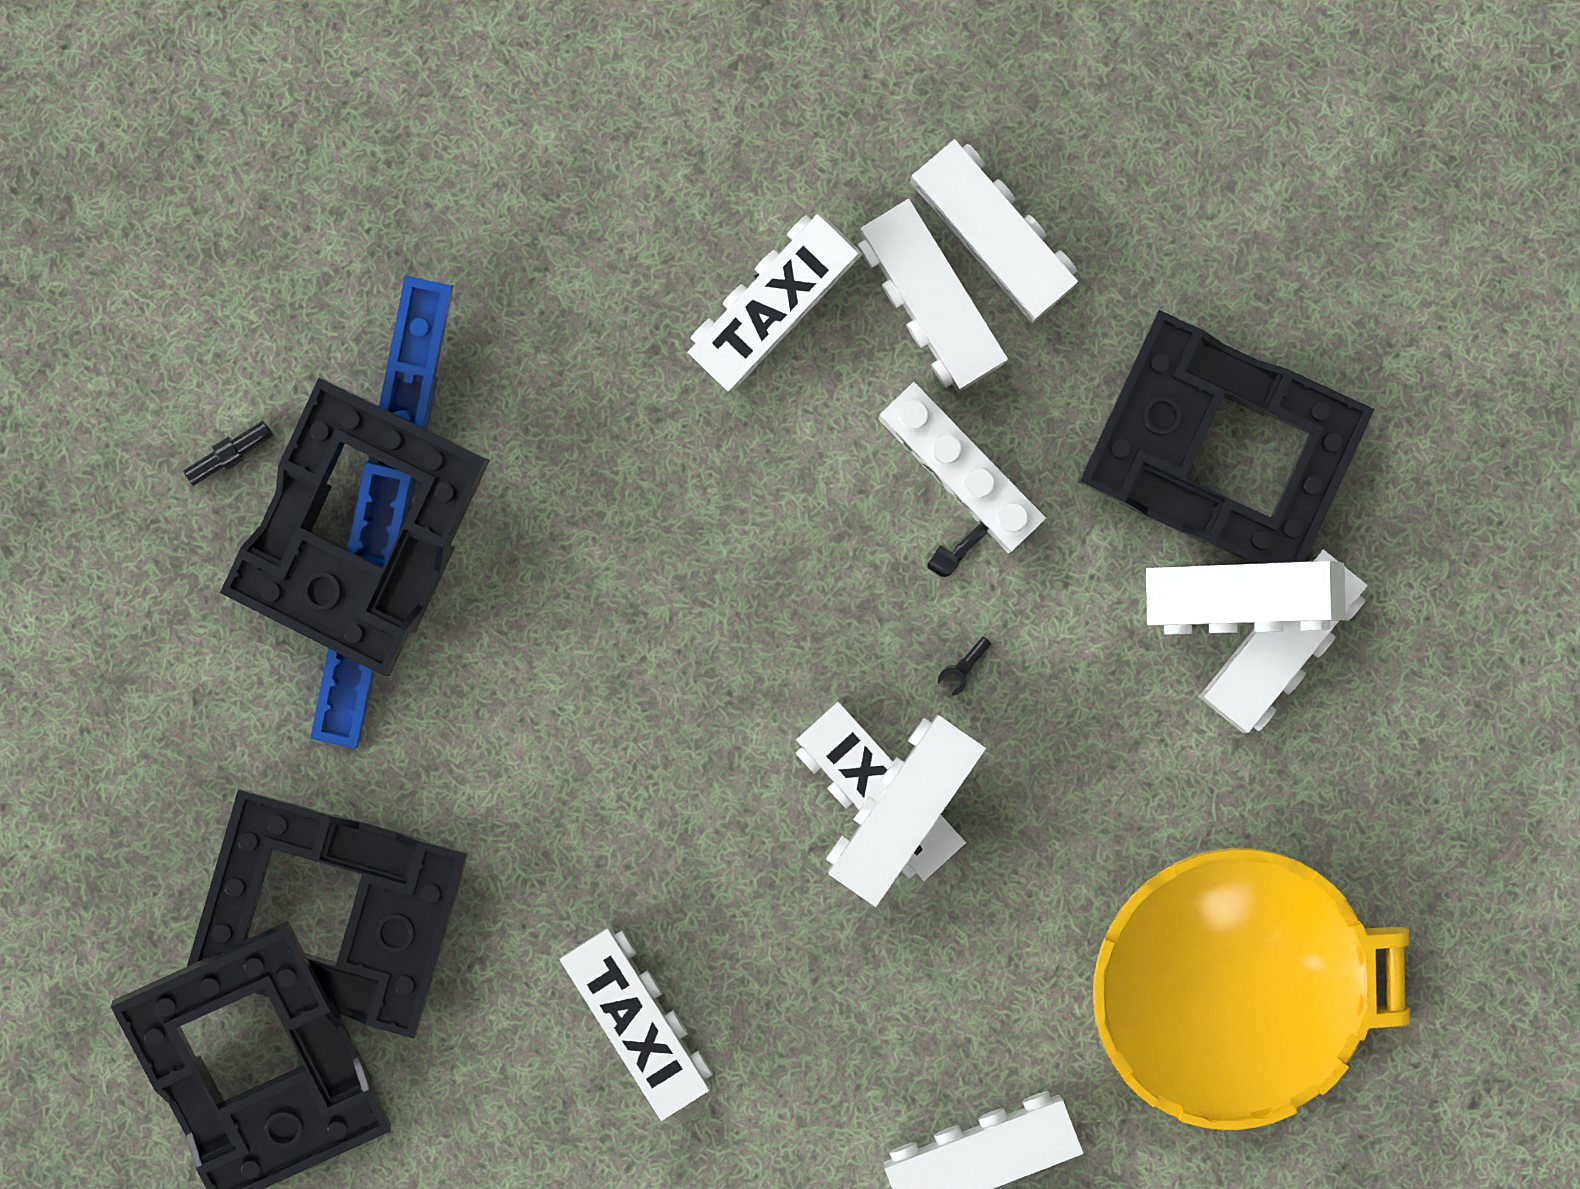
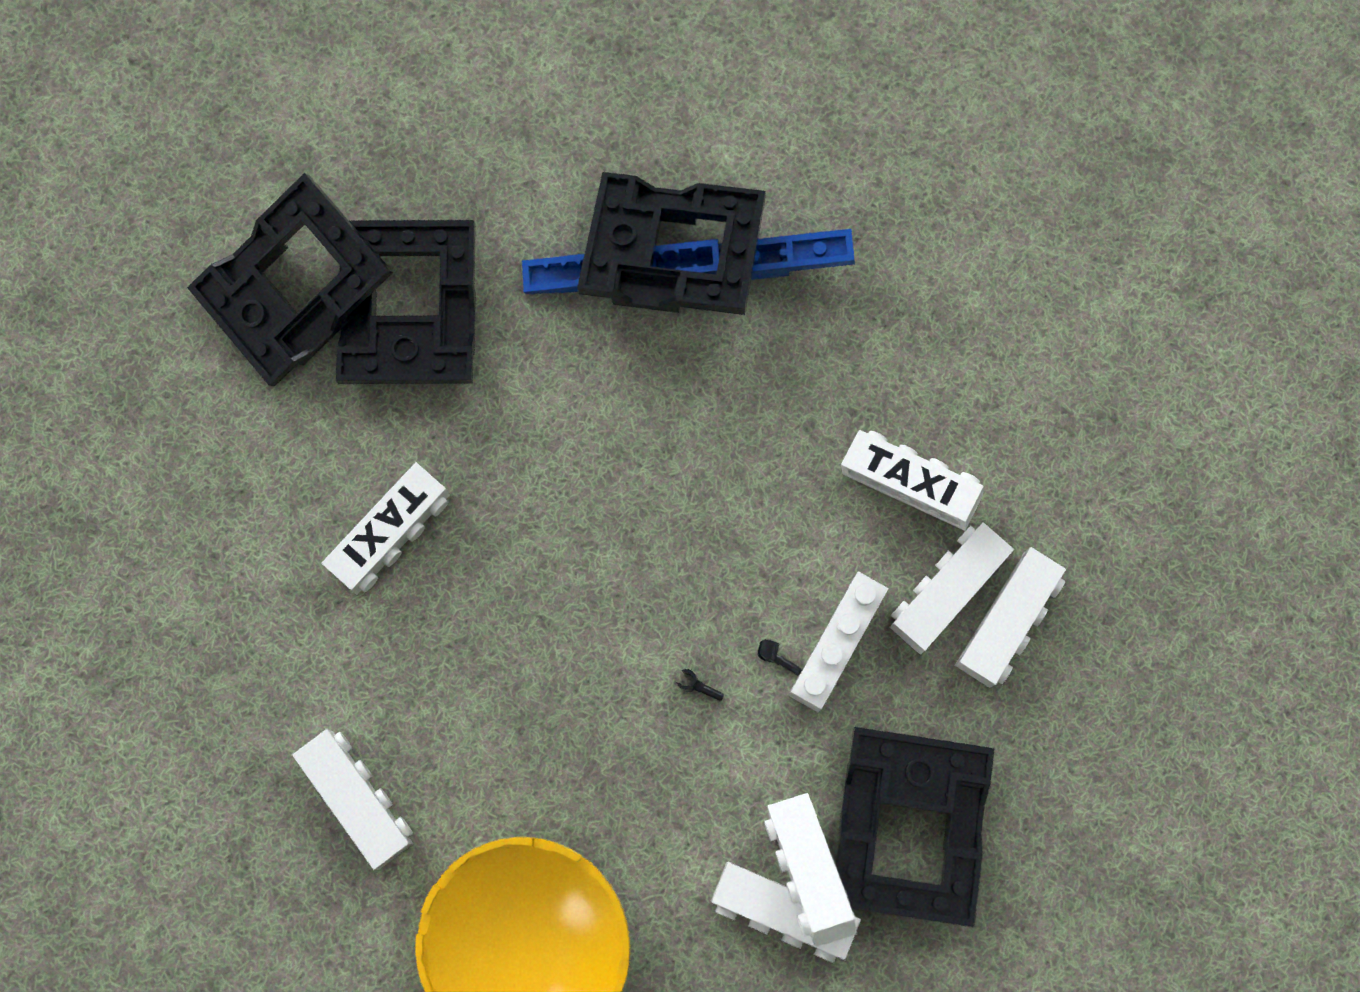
camera: 65 degrees right, 10 degrees down
black bar [183,420,273,486] -> none
white brick [796,702,966,881] -> none
white brick [826,715,986,907] -> none

